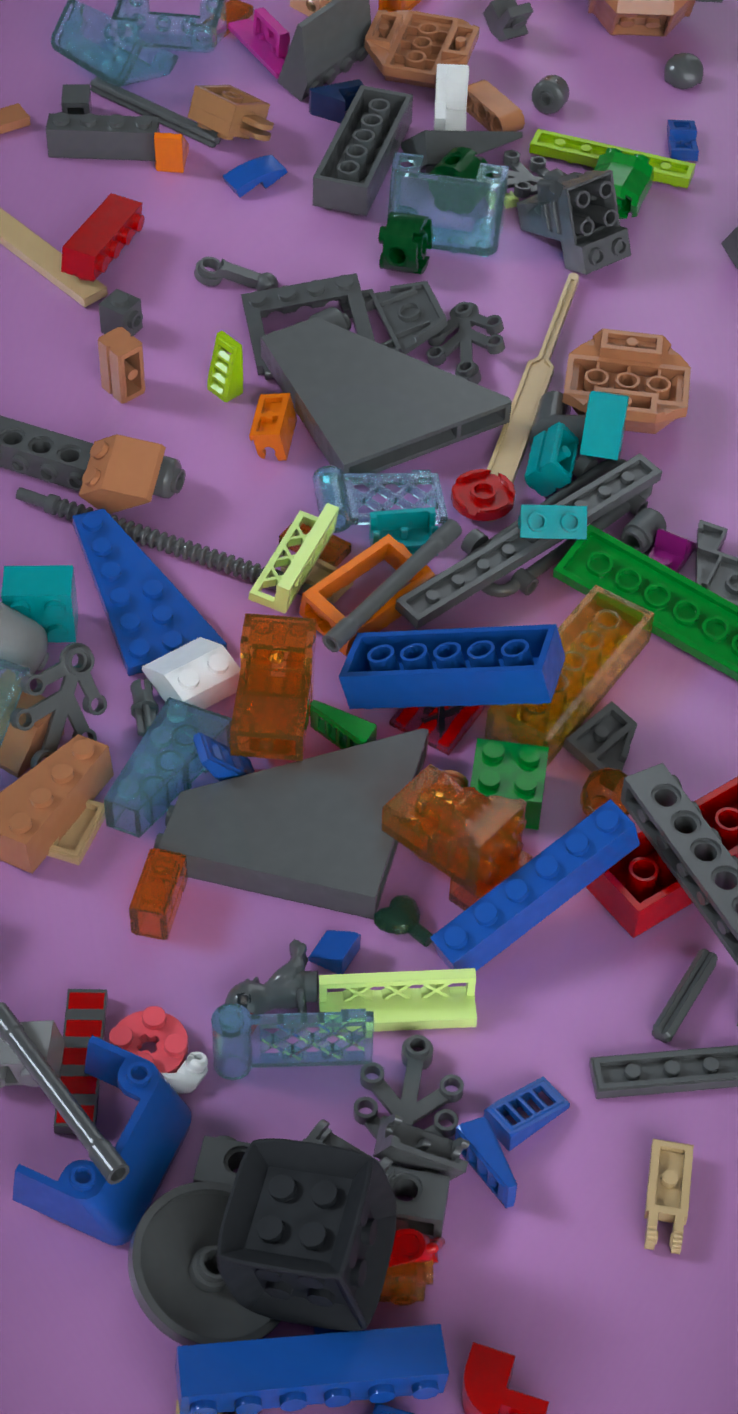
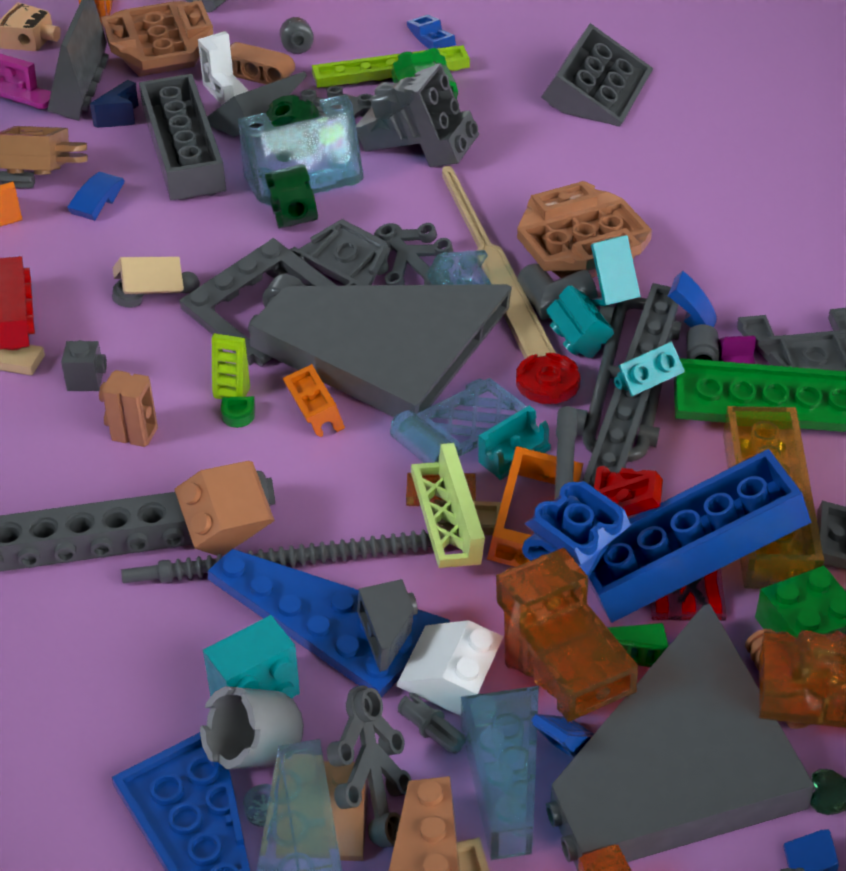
camera: 30 degrees left, 5 degrees down
none -> tan panel [112,257,184,294]
none -> green tile [221,396,255,428]
none -> dark grey slope [357,579,418,672]
none -> clear light blue bracket [426,250,491,285]
none -> blue piece [522,481,631,592]
none -> red wing [594,466,663,517]
none -> blue slope [668,271,717,328]

